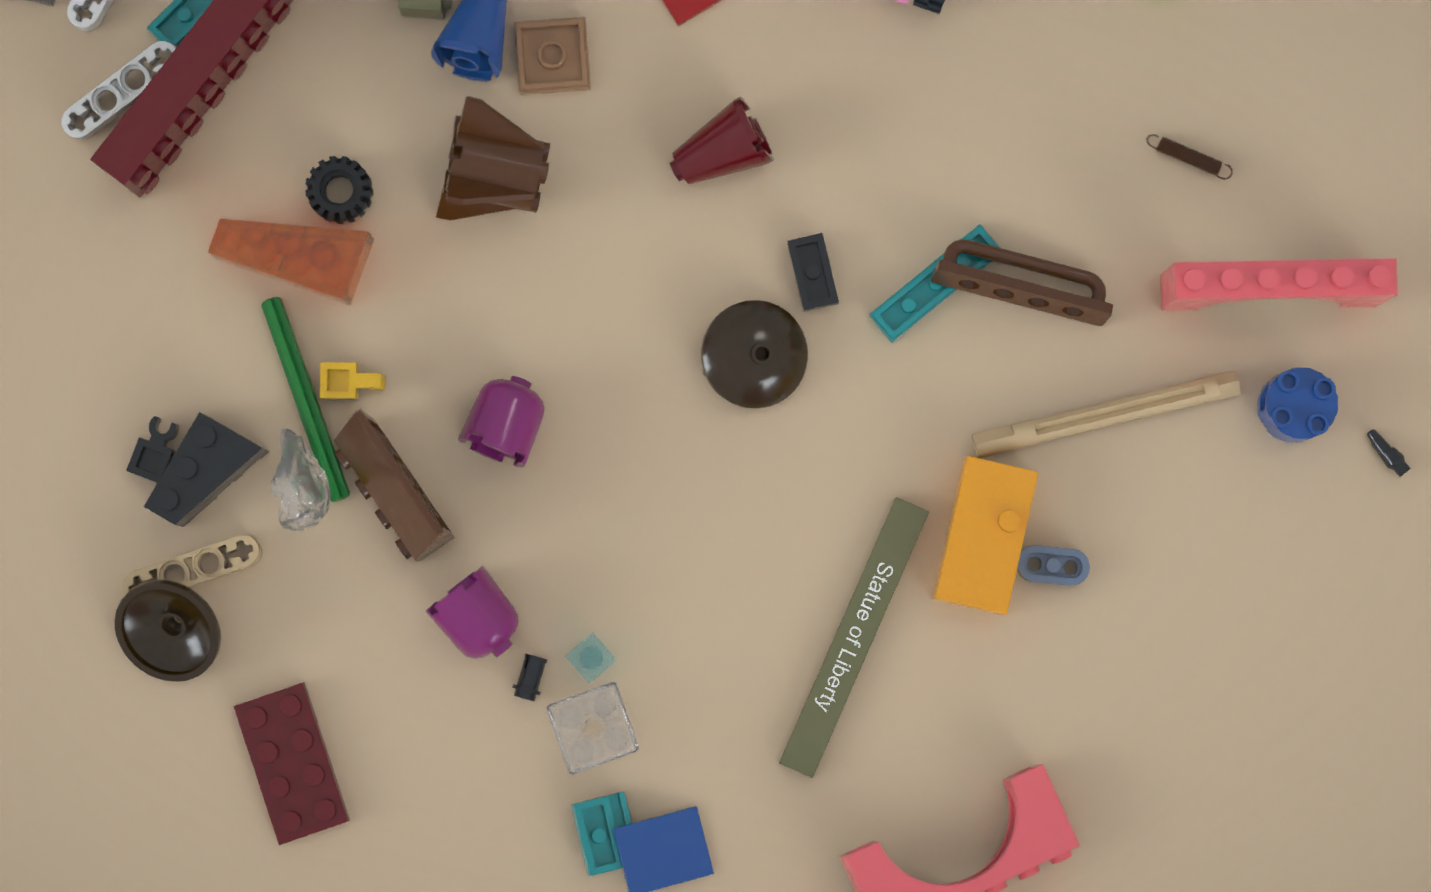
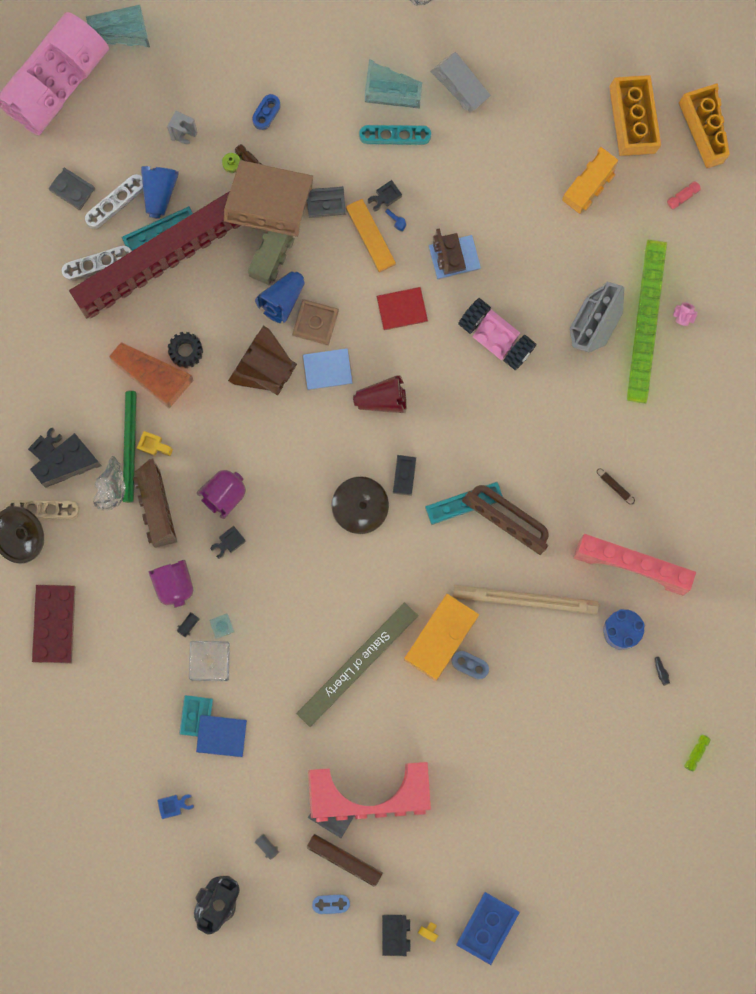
camera: 20 degrees right, 5 degrees down
none -> black plate [210,526,246,559]
none -> light blue piece [303,348,353,390]

